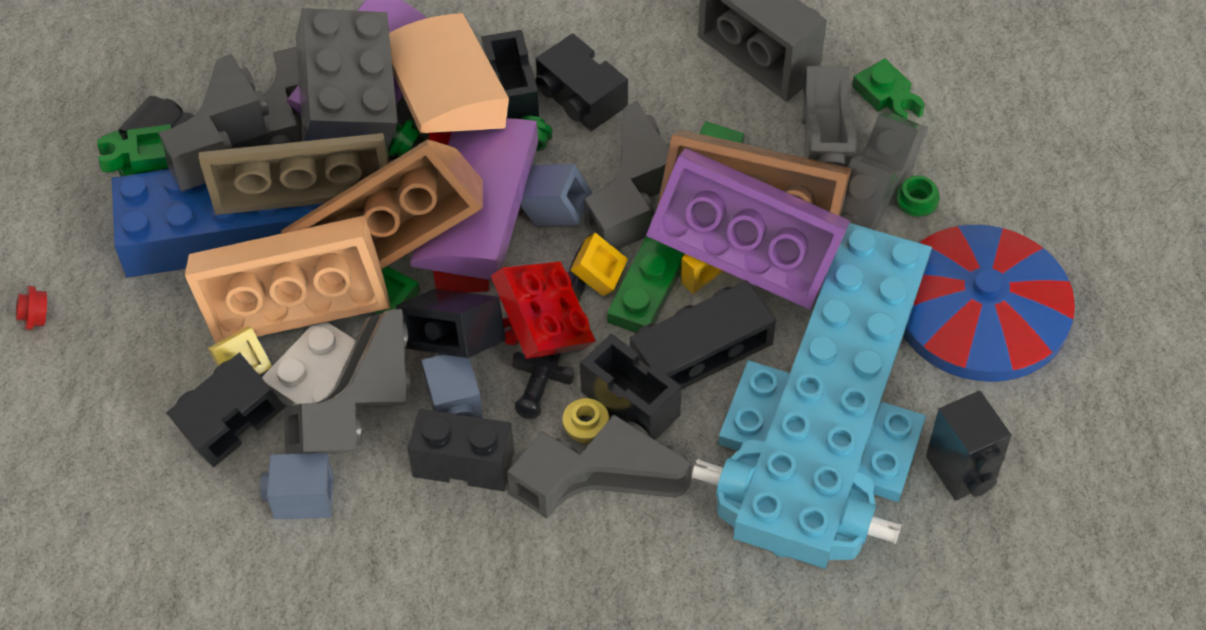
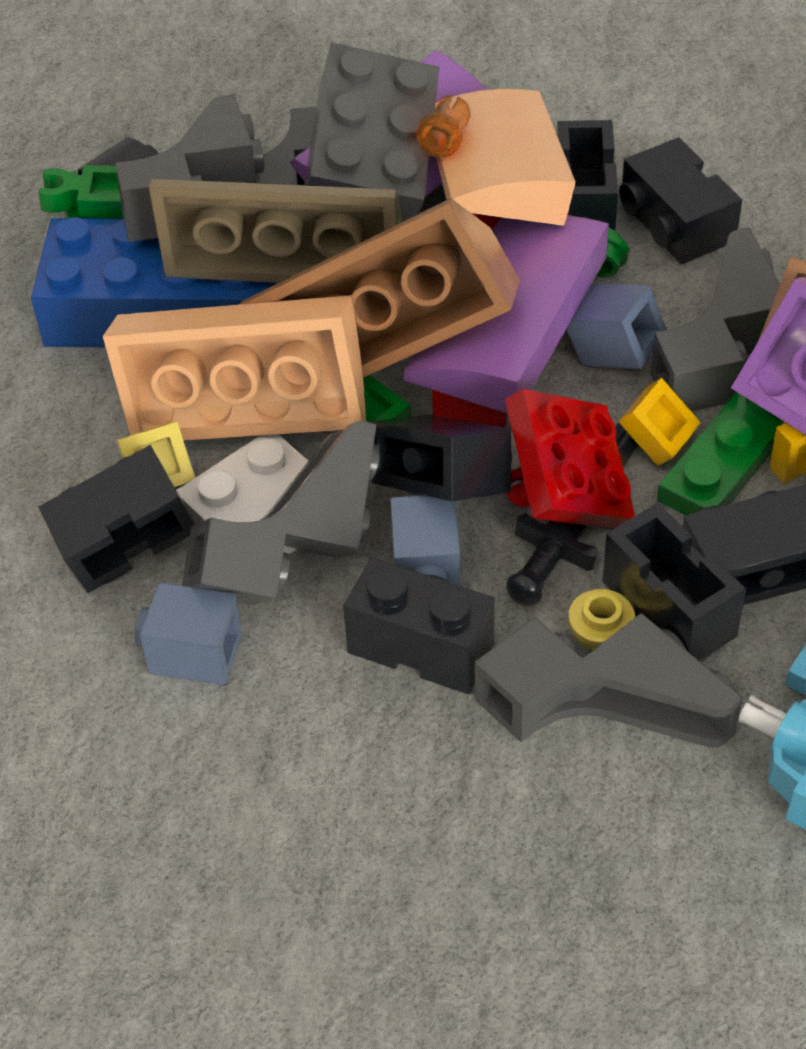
camera: 15 degrees right, 5 degrees down
none -> clear orange pin [417,95,471,157]

